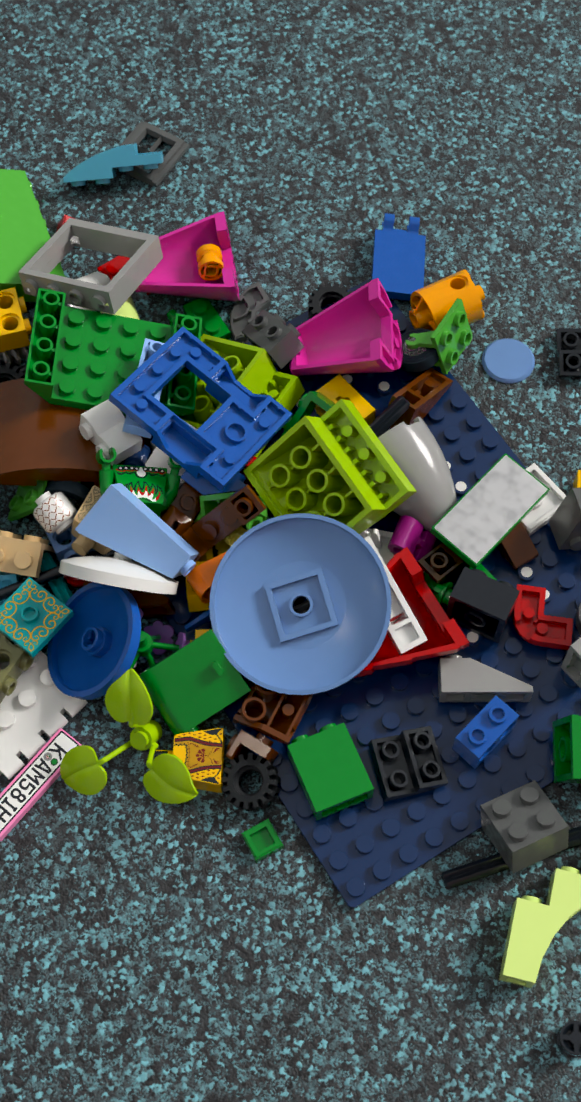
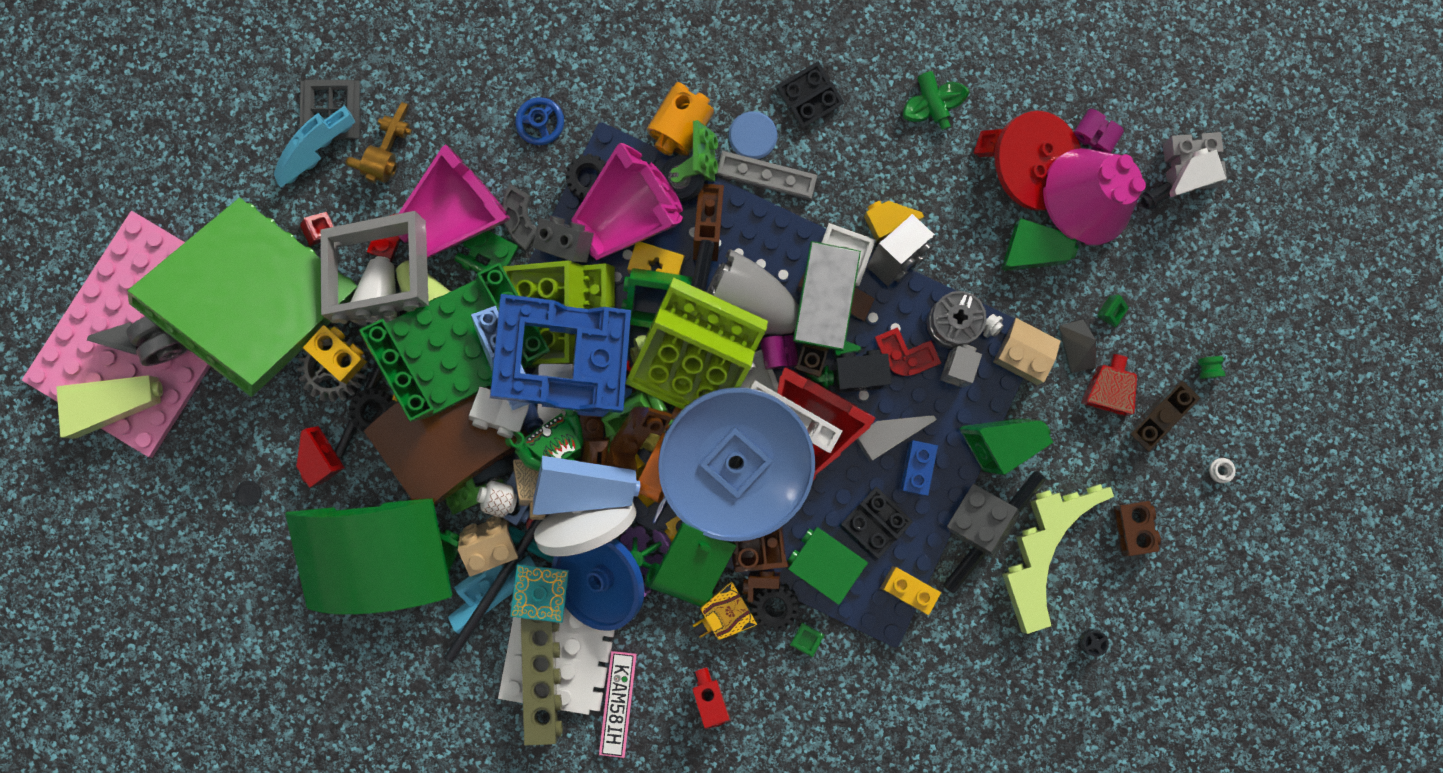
camera: 40 degrees left, 20 degrees up
lime plant [60,668,199,804] -> none
light orange wheel [196,244,224,281] -> none
blue tile [371,213,426,301] -> none
none -> pearl gold piece [345,102,412,184]
none -> blue piece [515,97,564,145]
none -> red torso [692,668,731,730]
none -> light grey tile [716,151,817,200]
none -> yellow brick [880,566,941,615]

